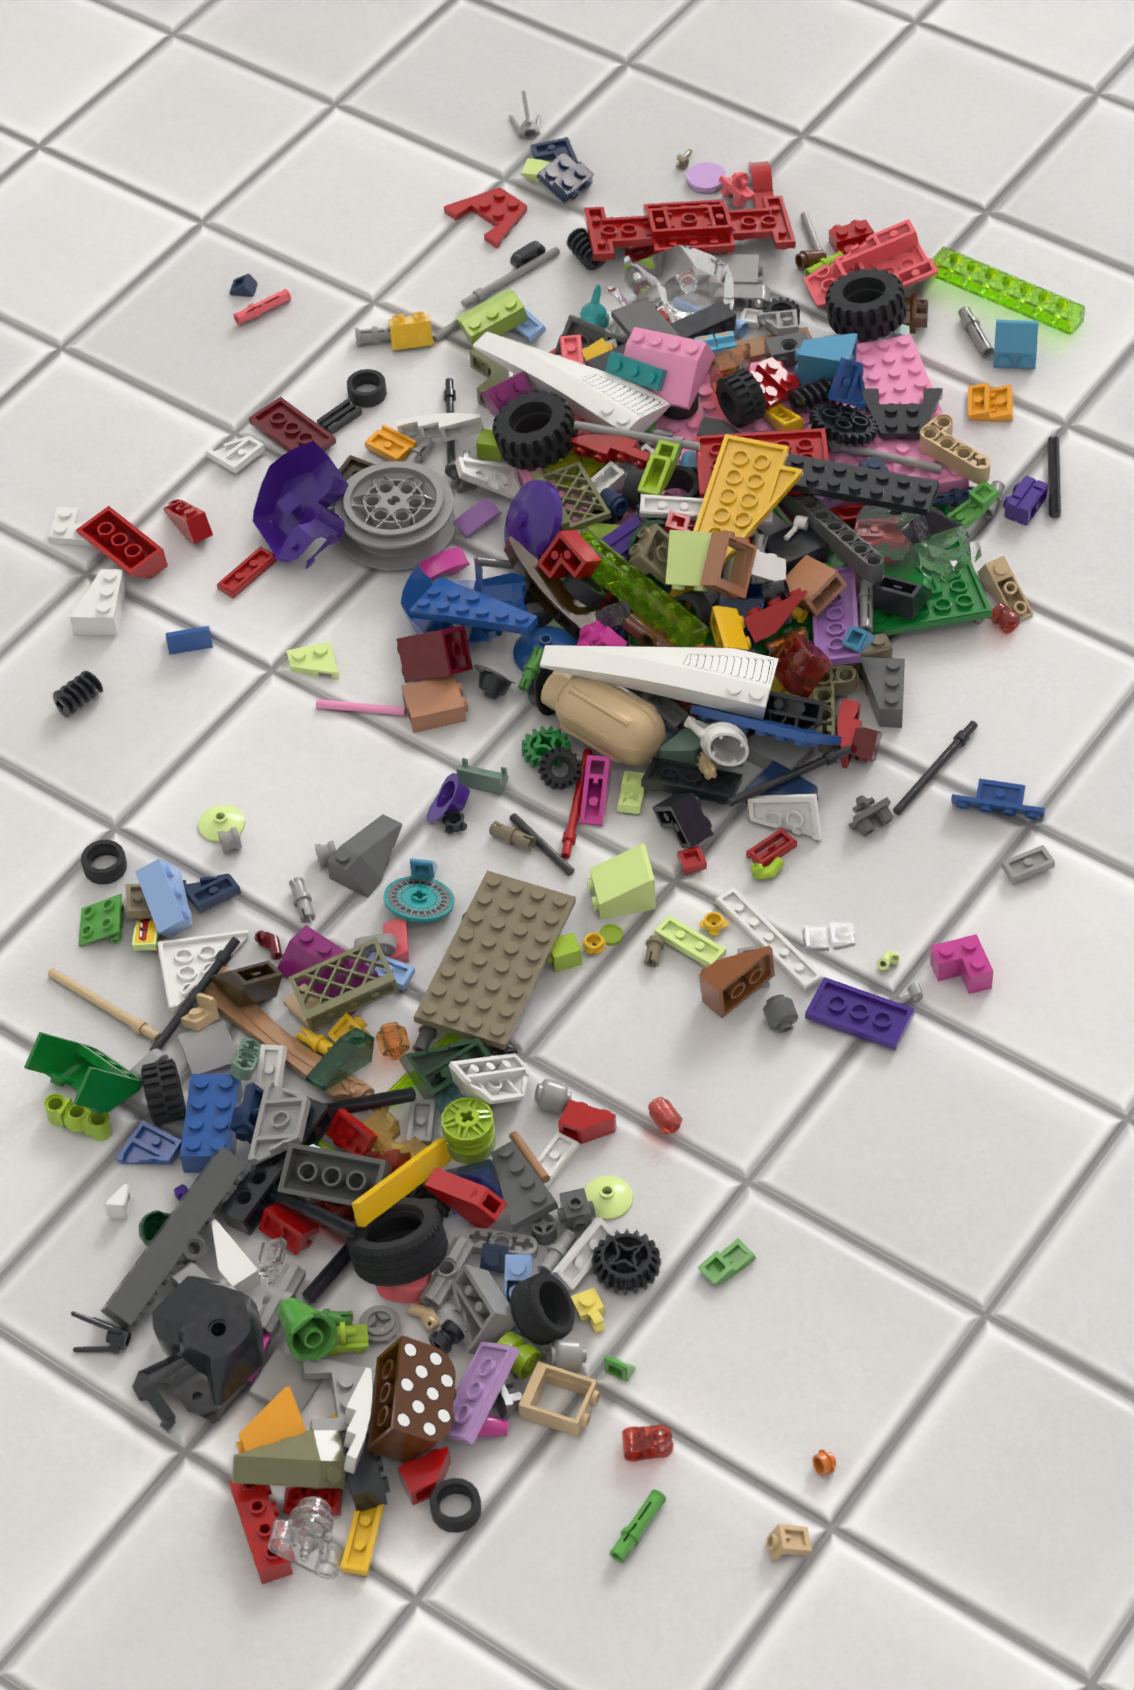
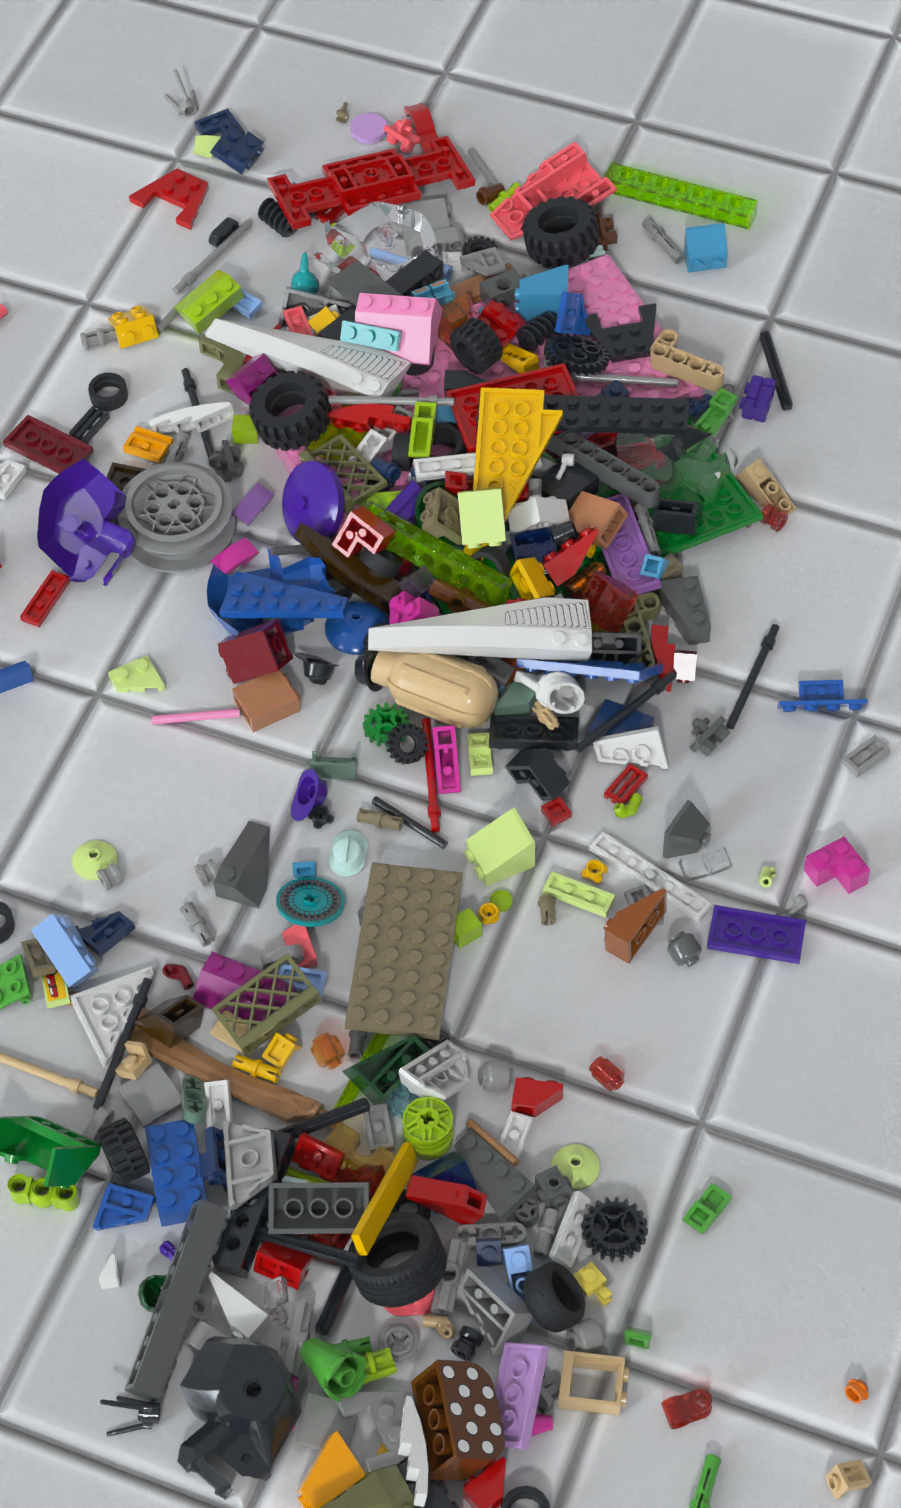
camera: 15 degrees left, 5 degrees up
clear green slope [306,1027,374,1091] -> none
white wing [455,457,521,499] -> none
lime wheel [497,1331,542,1380] -> none
bright green pin [518,646,544,692] -> none
nougat window [700,530,757,599] -> none
red plate [829,219,874,256] -> none
light orange slope [968,382,1013,422] -> none
none -> light aqua piece [329,830,368,877]
none -> dark grey slope [663,800,711,859]

